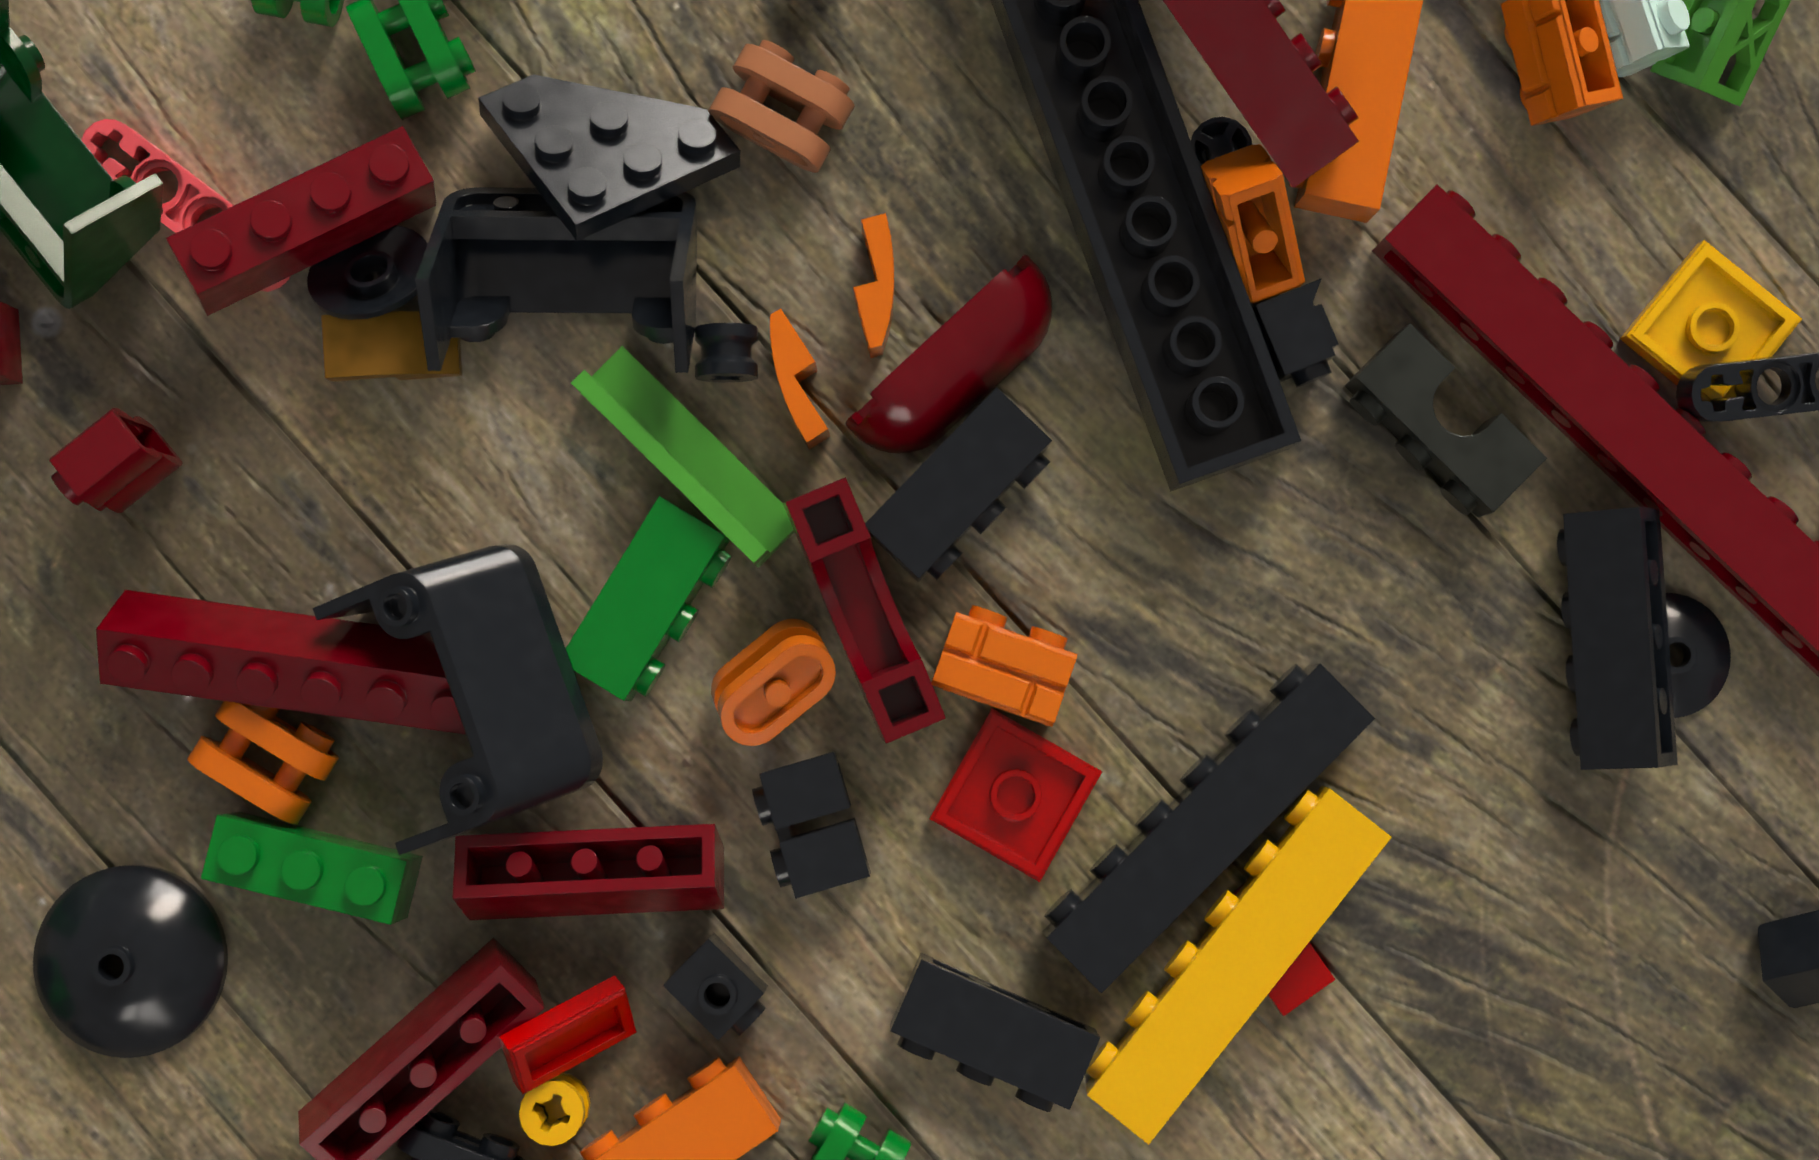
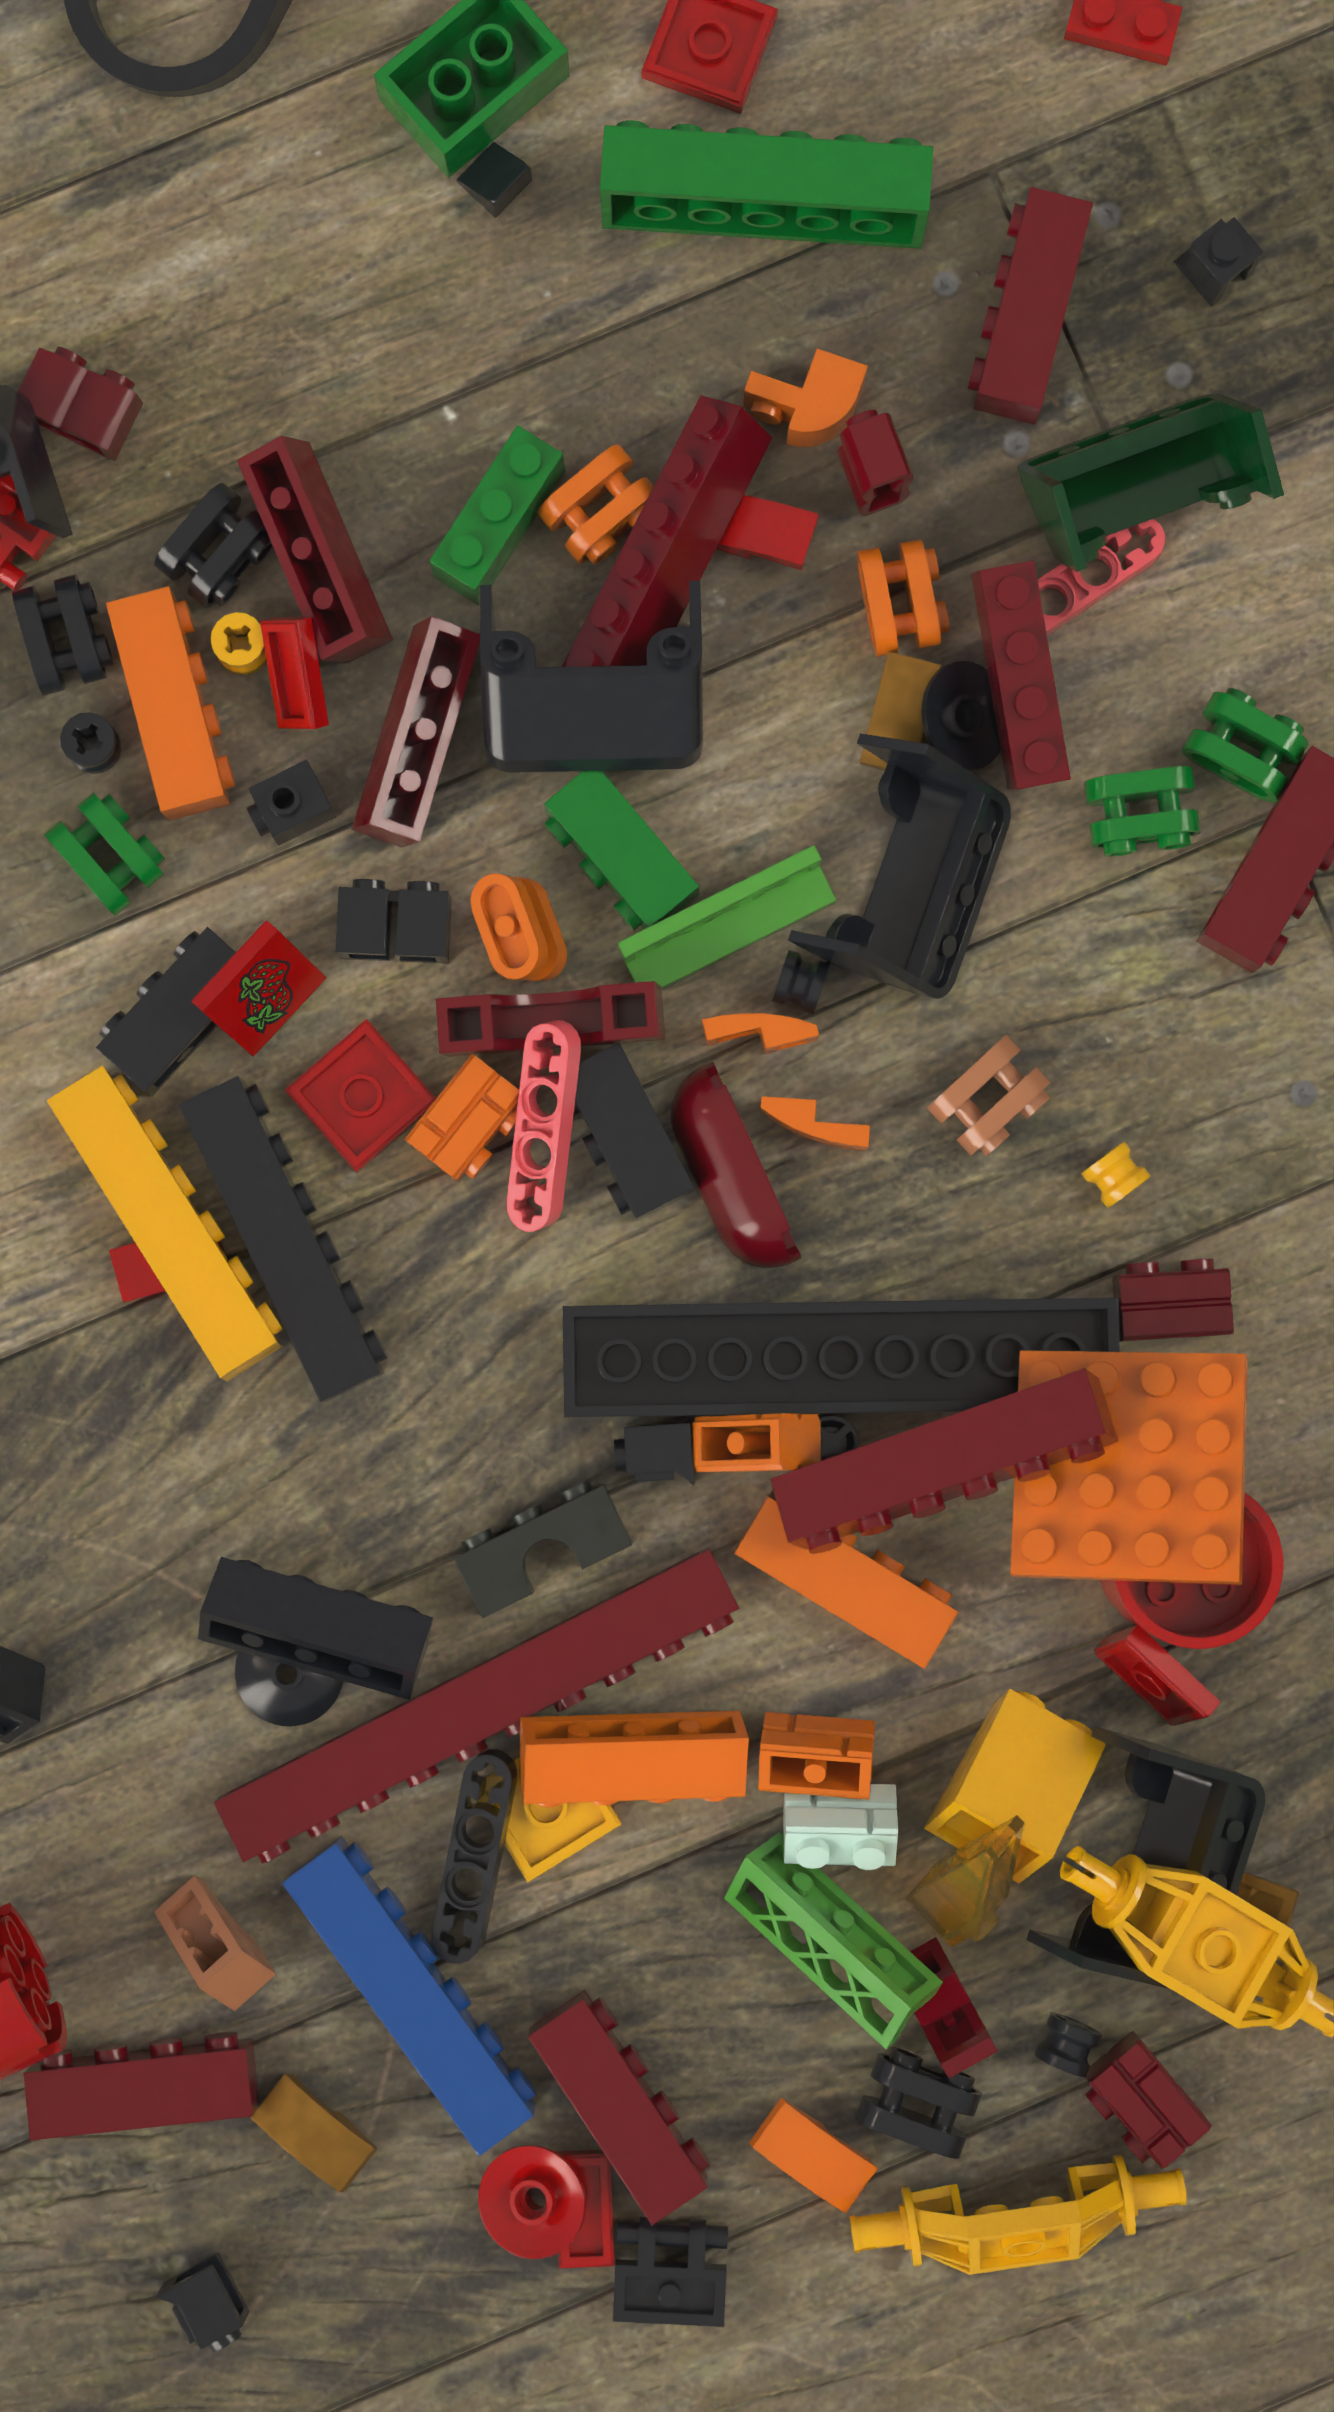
camera: 115 degrees right, 0 degrees up
black dish [33,865,228,1058] -> none
black plate [478,74,741,241] -> none
none -> red tile [191,920,327,1057]
none -> coral beam [507,1020,581,1232]
none -> orange brick [519,1710,749,1807]
none -> red slope [716,495,819,571]
none -> orange brick [743,348,868,447]
none -> orange brick [856,539,949,657]

